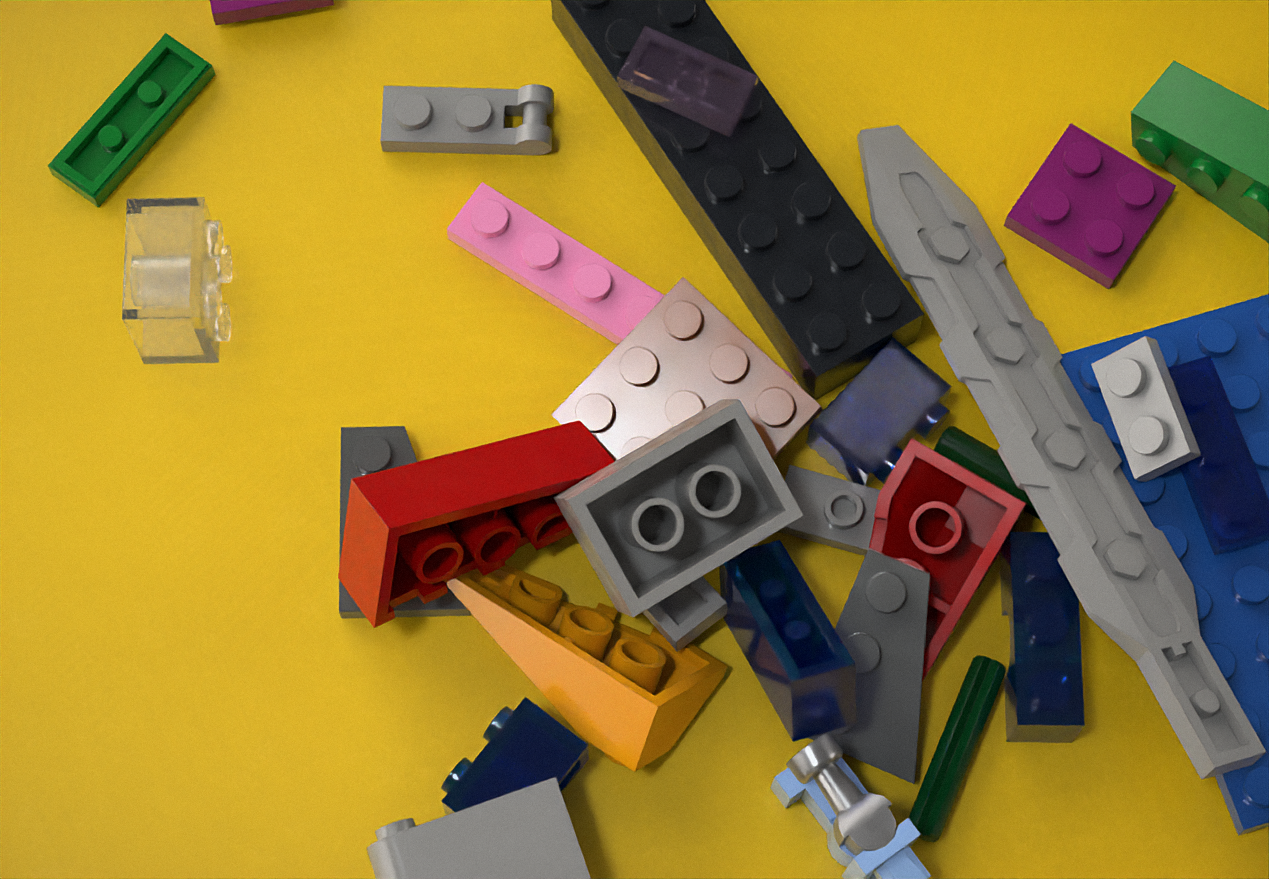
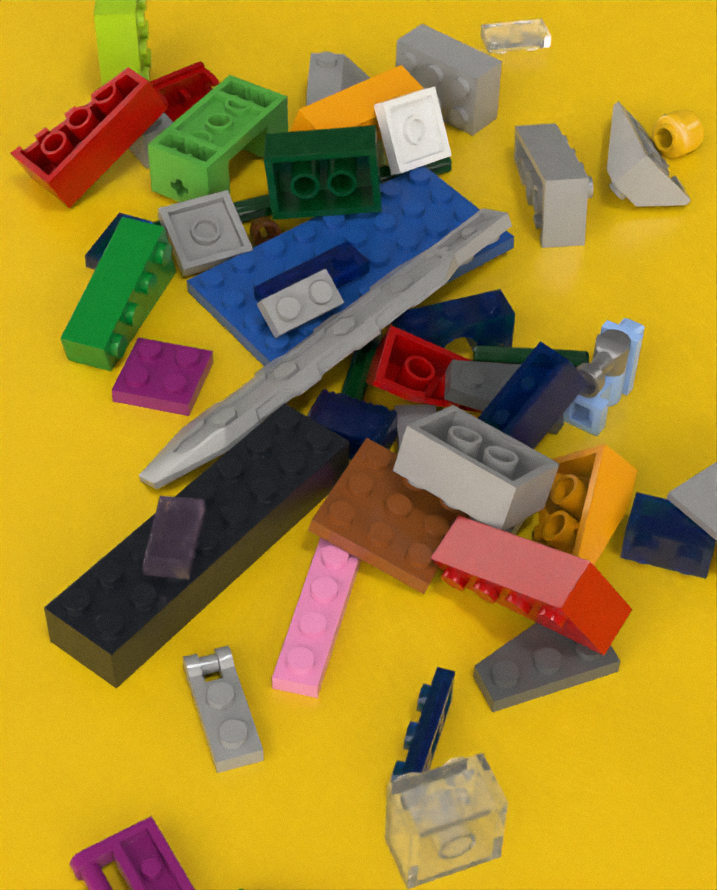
camera: 110 degrees left, 25 degrees down
none -> clear blue plate [390,667,455,816]

